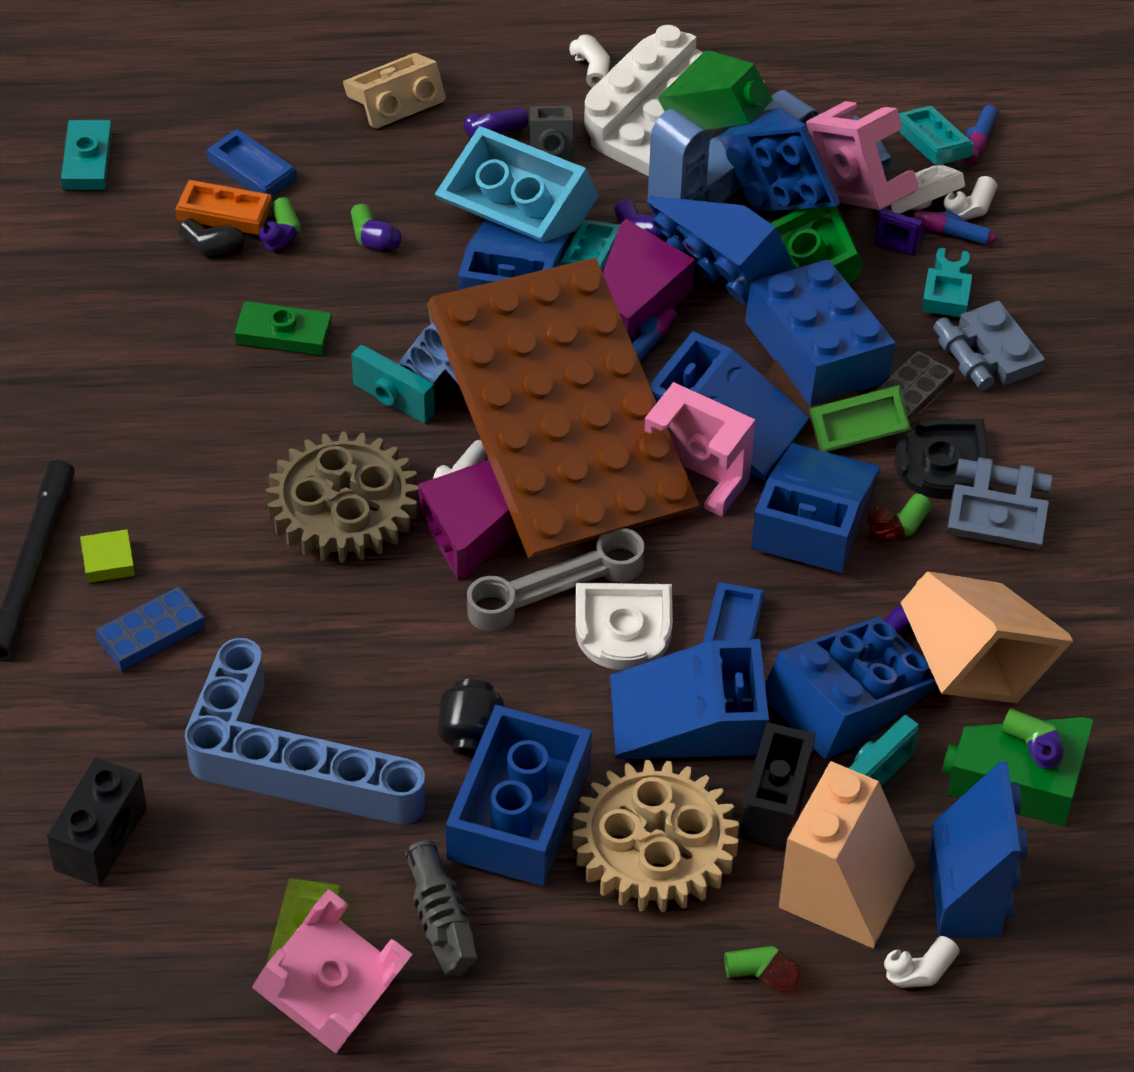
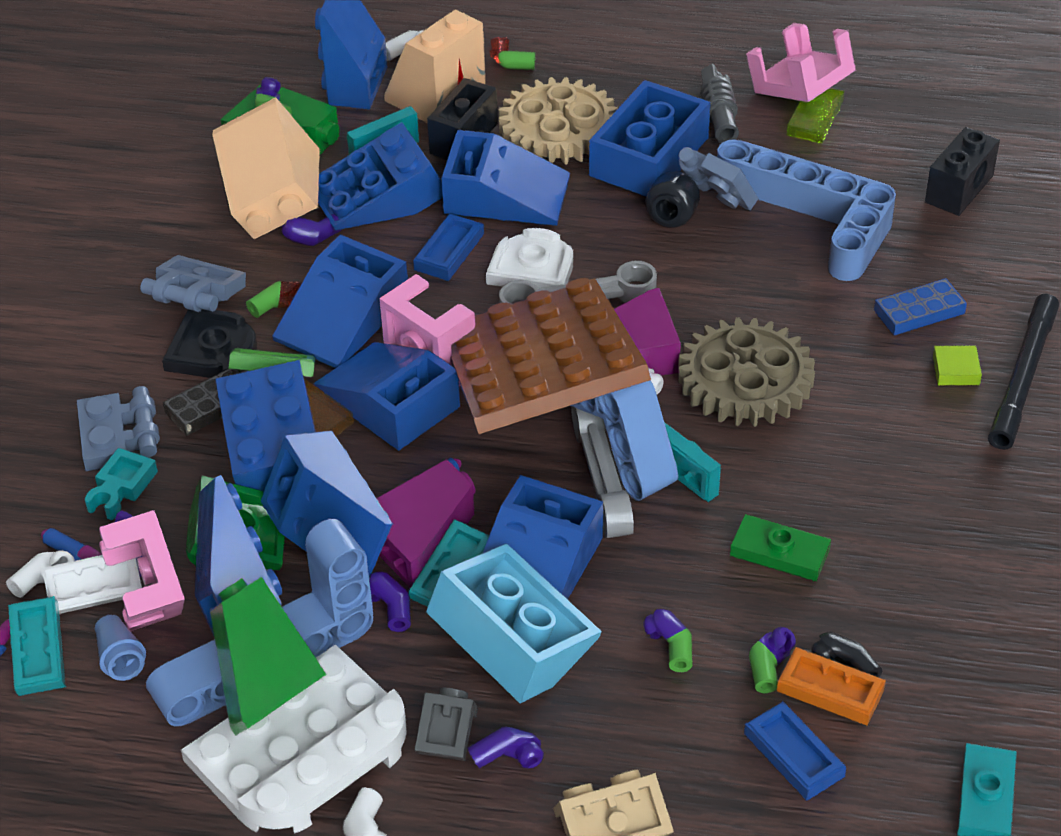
camera: 165 degrees left, 5 degrees down
none -> sand blue plate [679,147,758,211]

